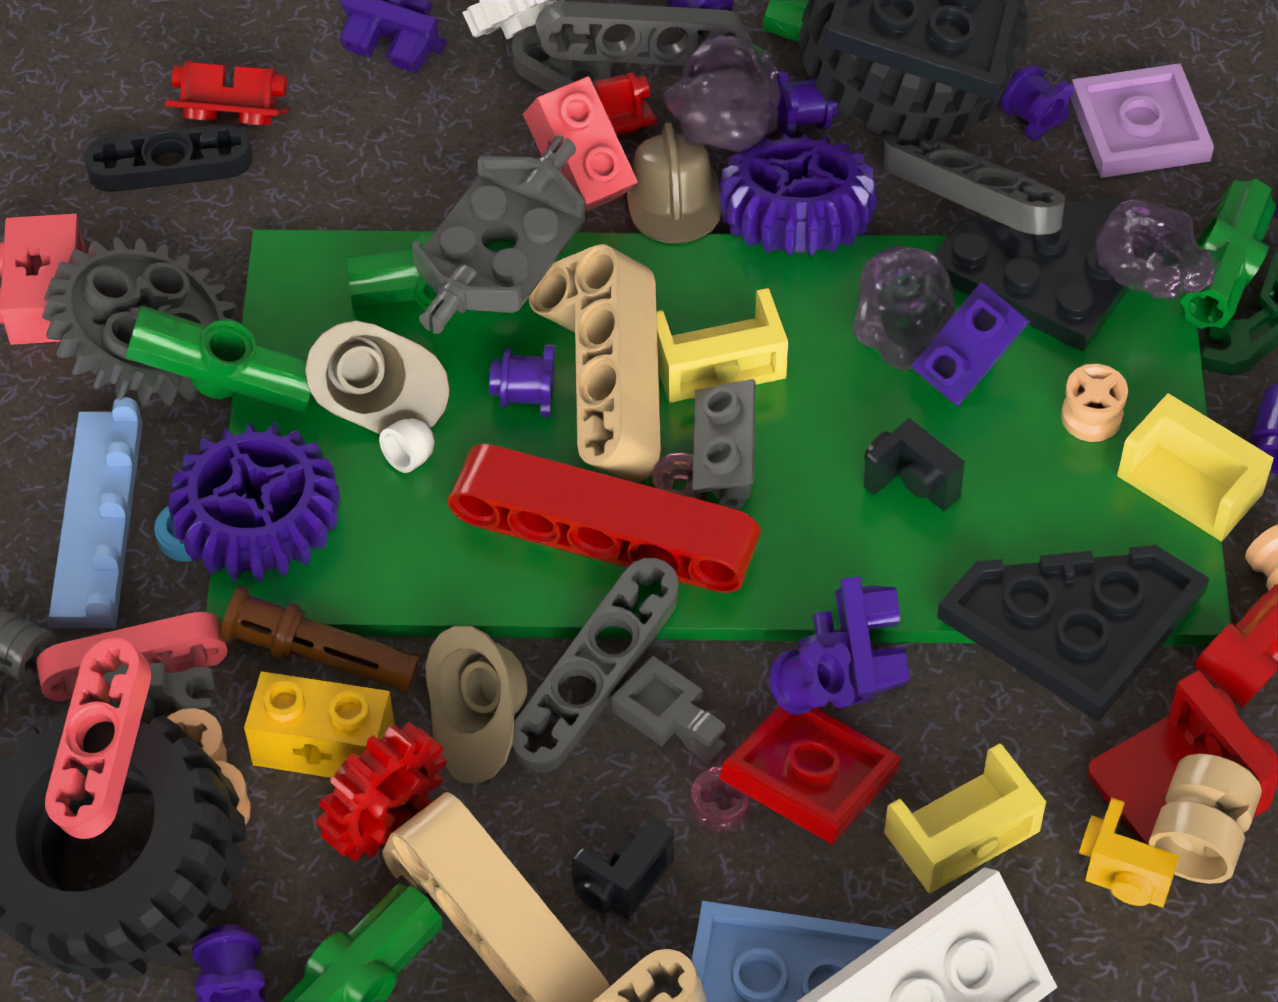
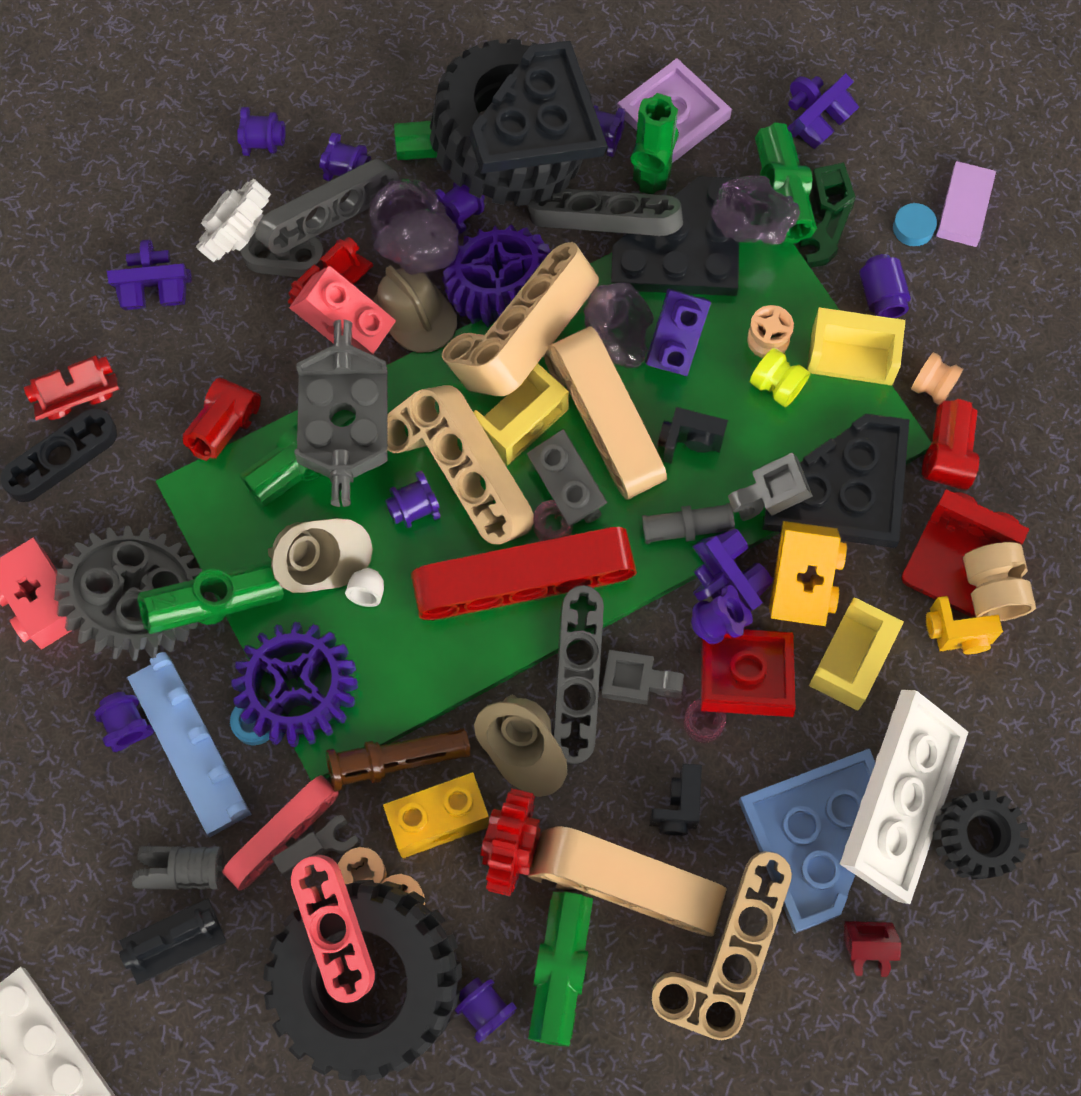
camera: 30 degrees left, 15 degrees up
none -> dark purple brick [94,692,154,752]
none -> red piece [183,377,261,461]
none -> tan beam [442,242,599,396]
none -> tan beam [544,326,667,500]
none -> green piece [630,93,679,194]
none -> dark grey pin [642,503,735,544]
none -> dark grey plate [728,452,813,521]
none -> neon yellow wheel [749,347,810,408]
none -> yellow brick [769,521,847,626]

